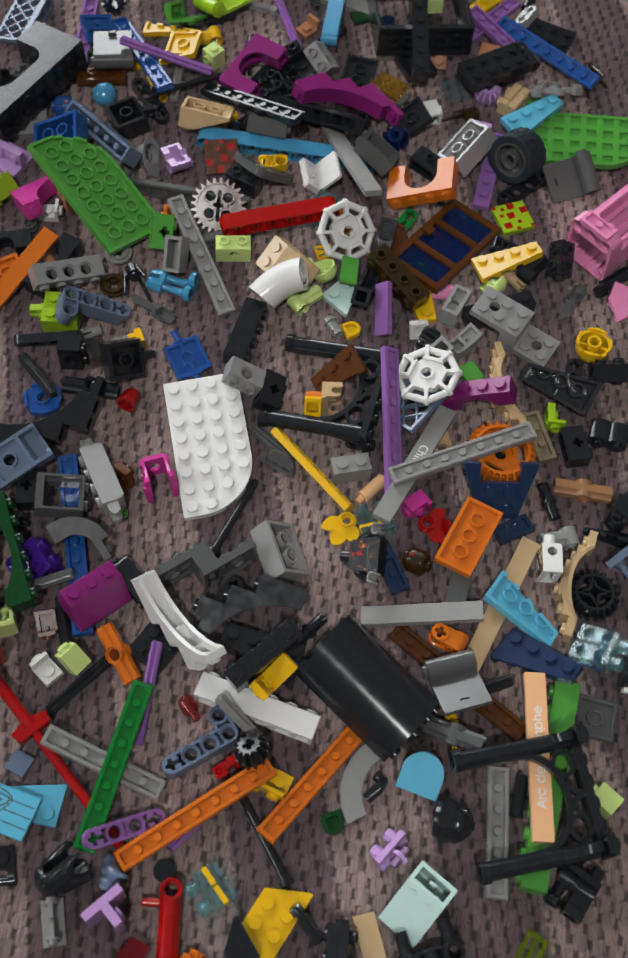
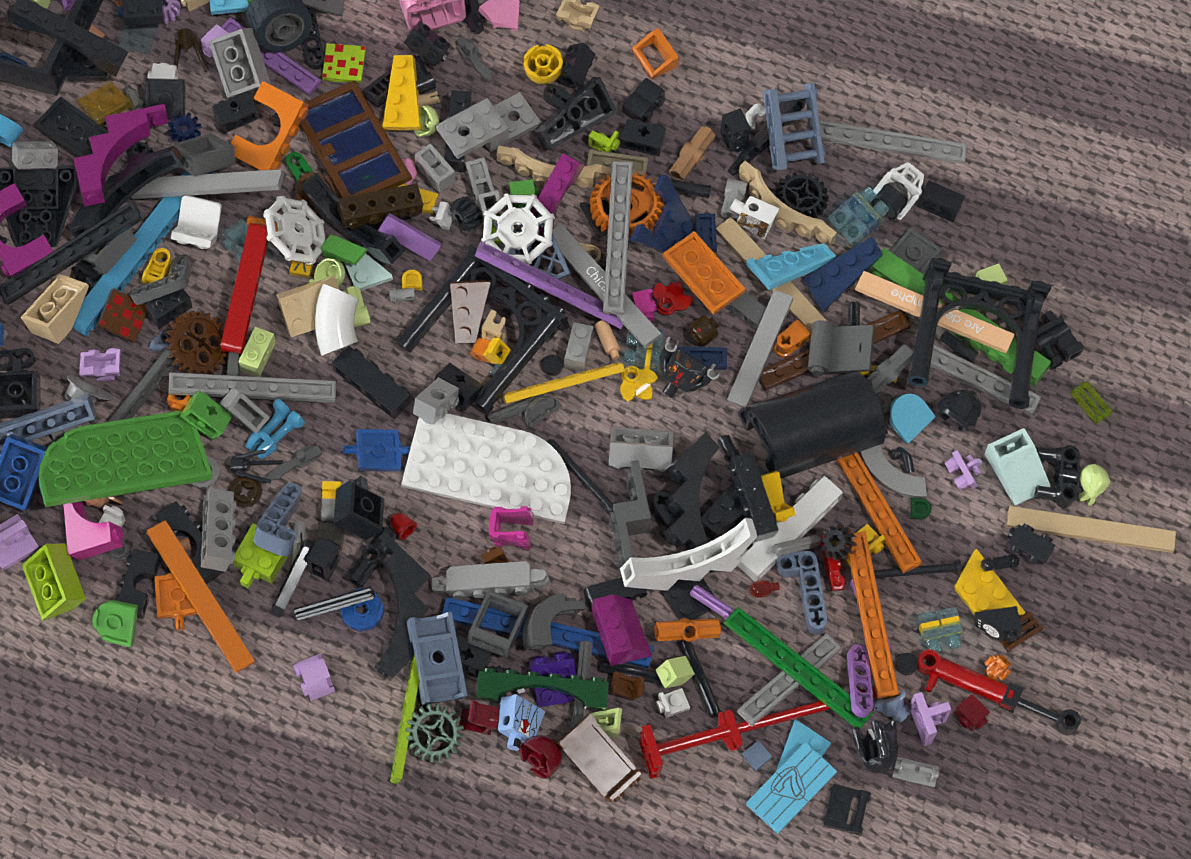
camera: 65 degrees left, 5 degrees up
none -> black tile [542,355,563,376]

